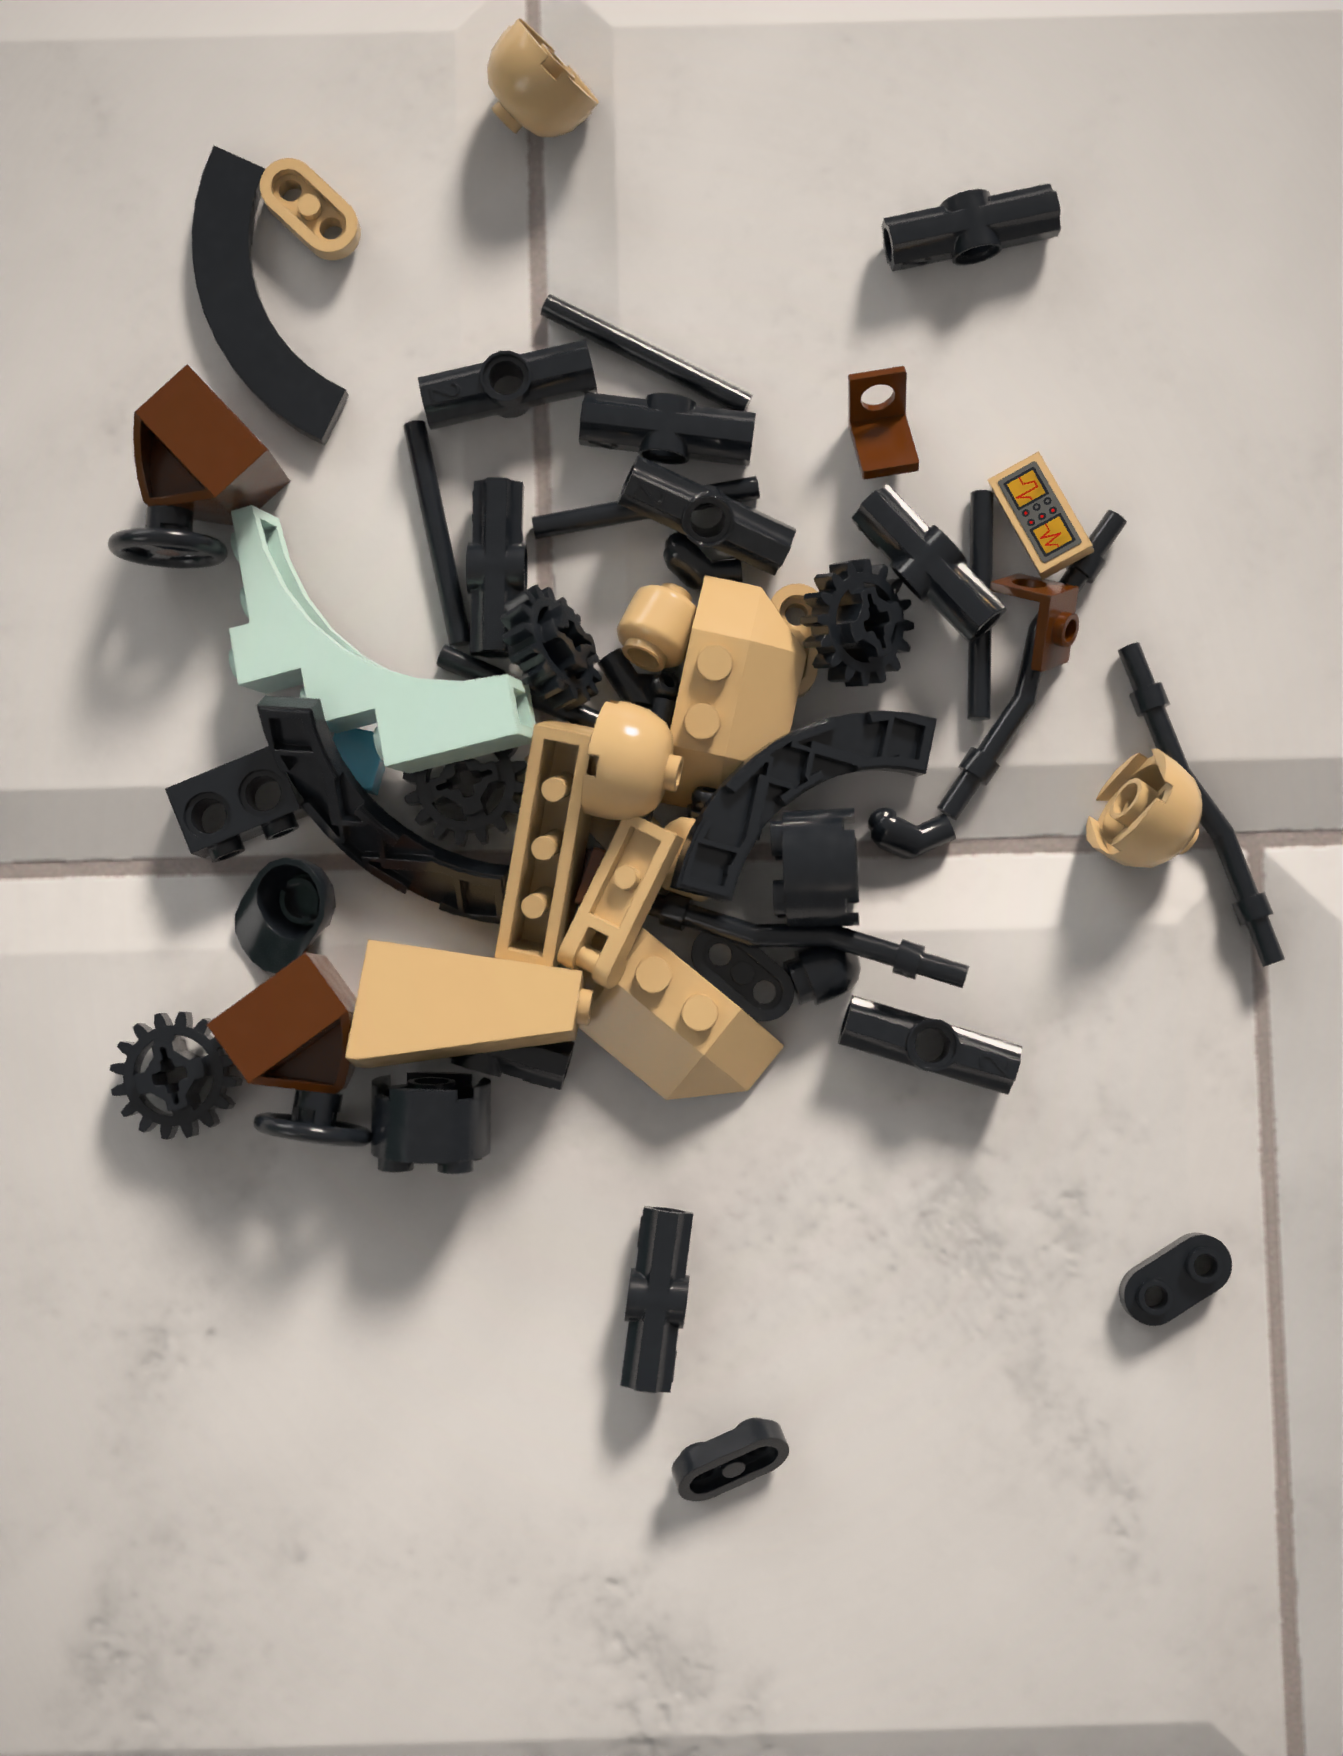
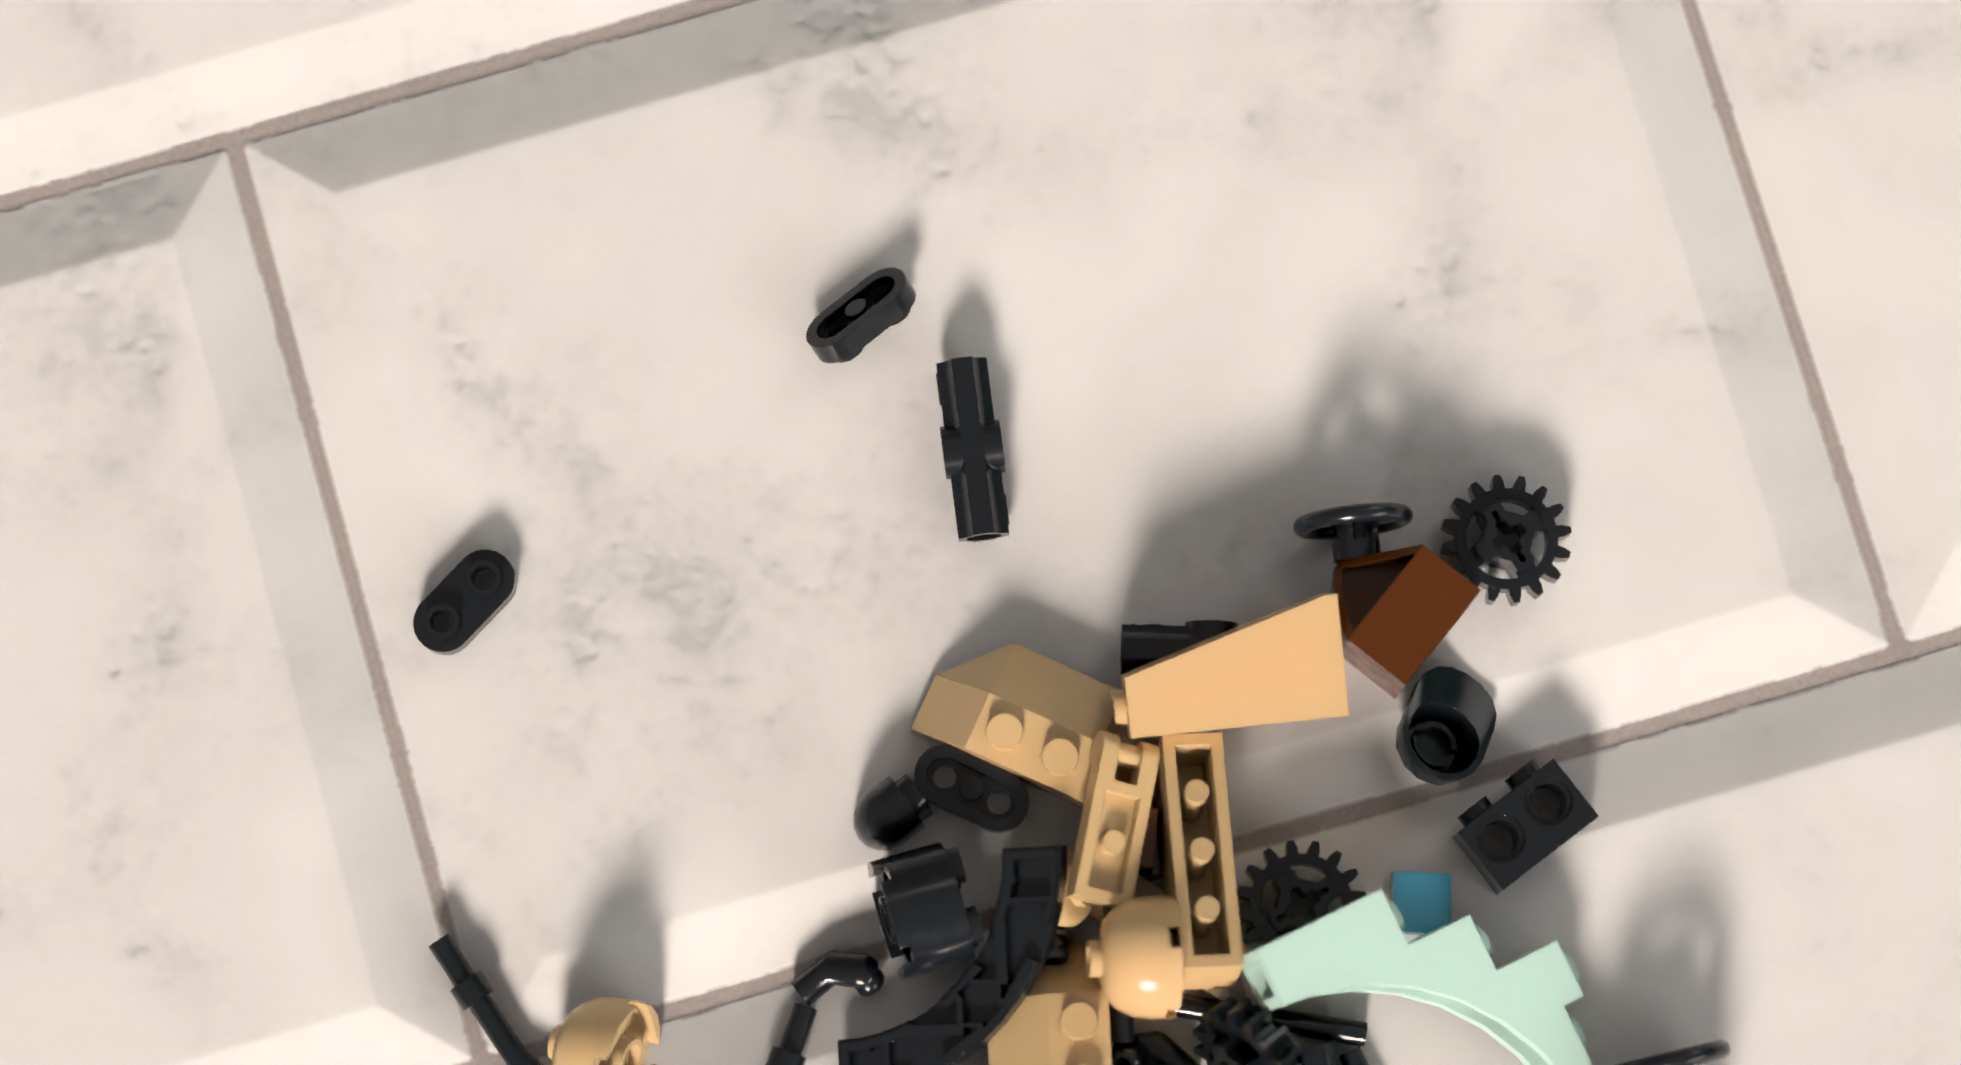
camera: 170 degrees right, 5 degrees down
black tile [257,696,510,924] -> none
black brick [371,1072,491,1174] -> none
black bar [648,891,969,989] -> none
black piece [838,995,1022,1095] -> none

